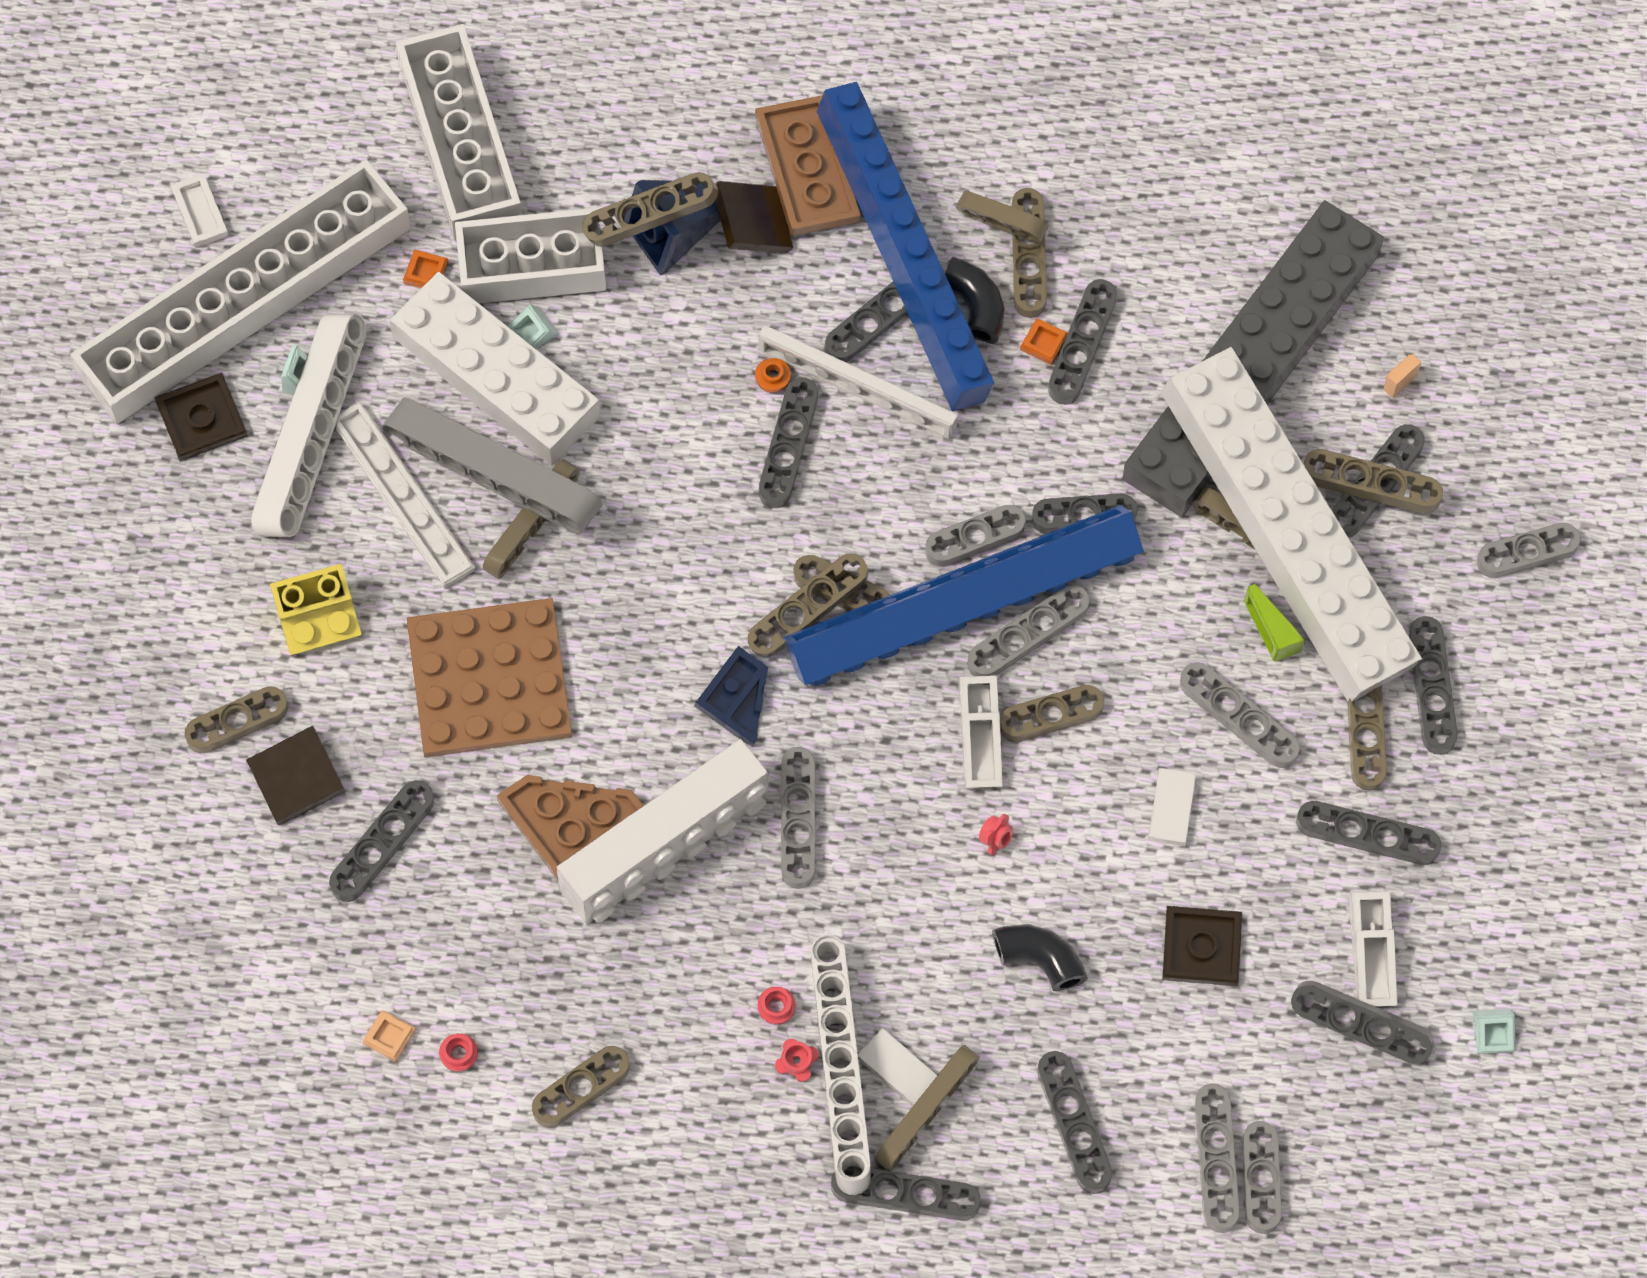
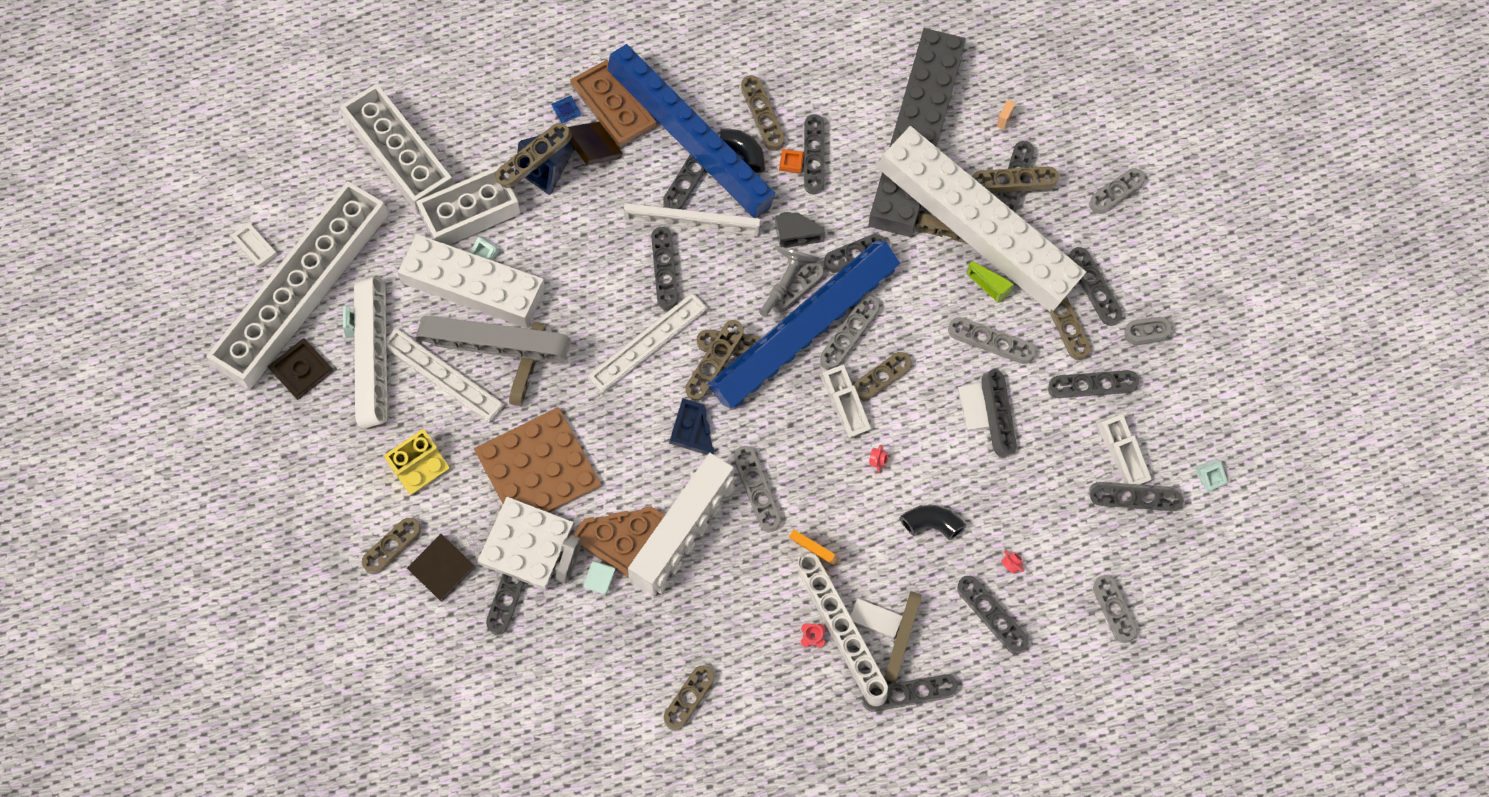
camera: 20 degrees left, 0 degrees up
light nougat tile [362,1010,415,1062] -> none
orange tile [403,249,449,288] -> none
coral plate [439,1033,478,1072] -> none
orange plate [755,358,791,393] -> none
coral plate [757,987,796,1025] -> none
dark tan beam [956,190,1049,243] -> none
dark brown tile [1162,906,1242,986] -> none
light grey beam [1195,1083,1240,1233] -> none
none -> white plate [477,497,574,590]
none -> clear blue tile [551,96,581,123]
none -> light grey plate [553,535,582,584]
none -> light aqua slope [583,560,616,594]
none -> white tile [587,292,708,394]
none -> light grey dish [759,245,819,317]
none -> dark grey slope [775,212,825,248]
none -> light orange tile [789,529,840,566]
none -> dark grey beam [981,369,1017,458]
none -> coral plate [1001,550,1025,574]
none -> light grey plate [1124,317,1171,345]

